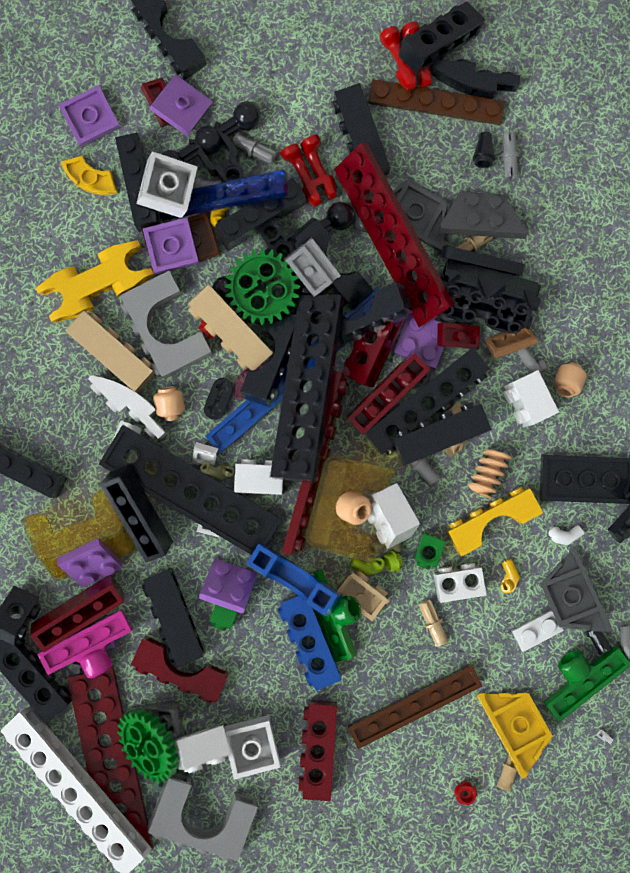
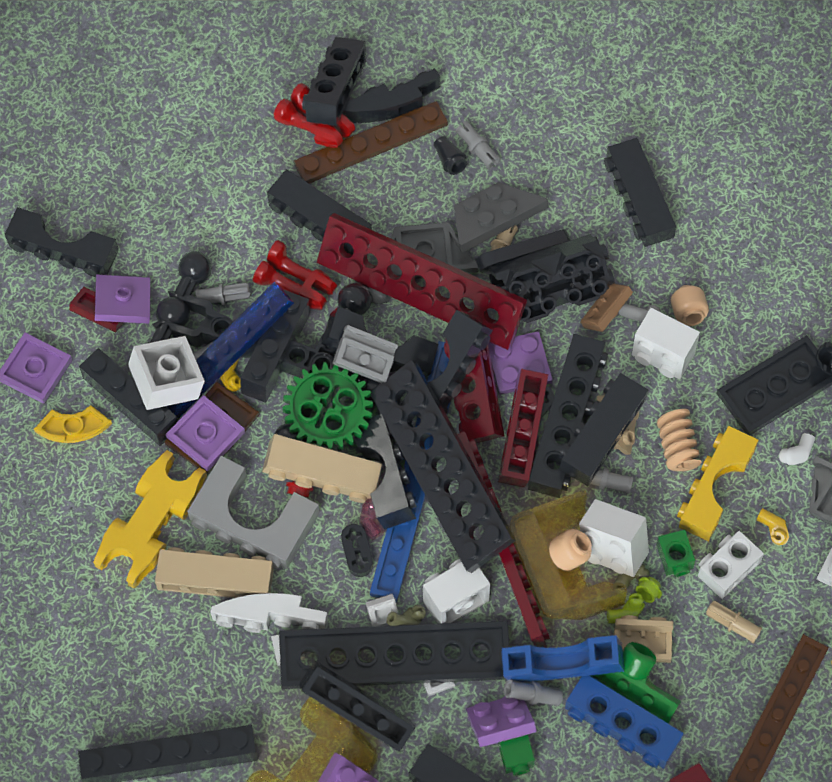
camera: 25 degrees left, 20 degrees down
light nougat head [153,386,185,421] -> none
dark red plate [437,323,480,349] -> none
none -> light grey pin [504,679,563,707]
none -> black brick [604,137,676,247]

